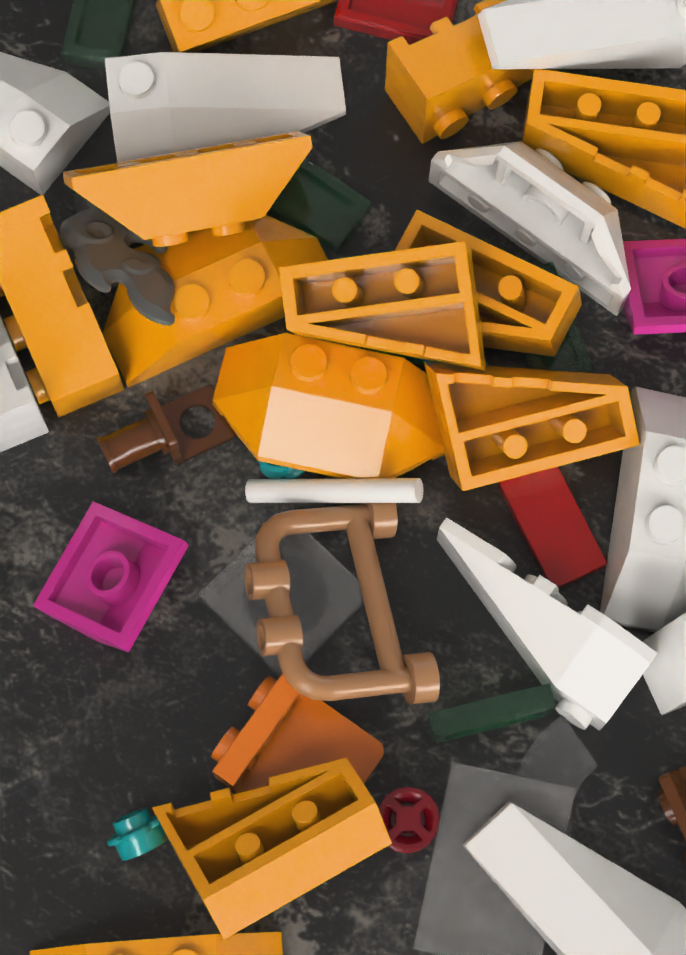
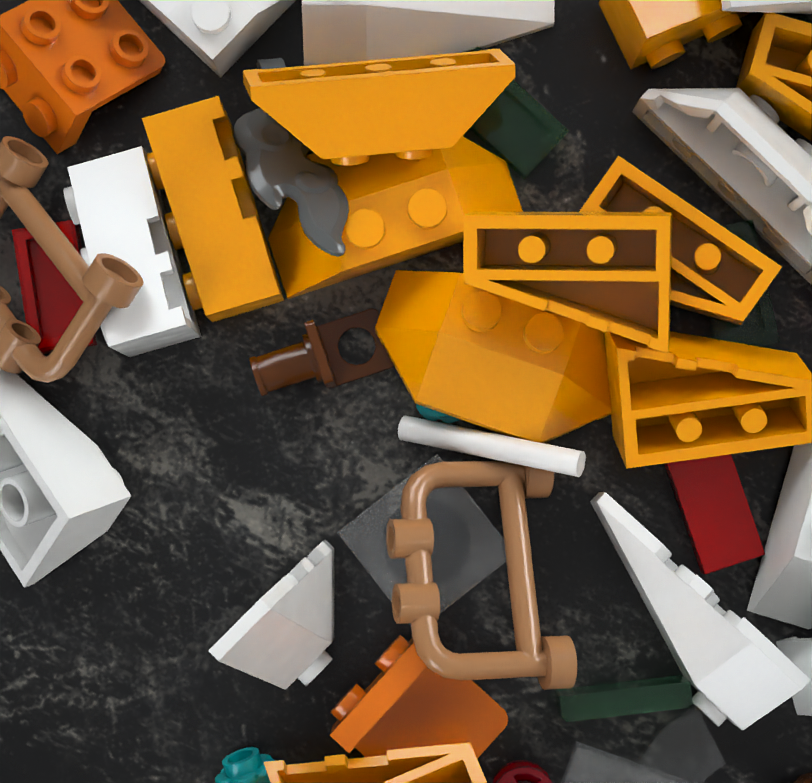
camera: 10 degrees right, 10 degrees up
dark pink slope [33,501,189,653] -> none
none -> white wedge [208,540,334,690]

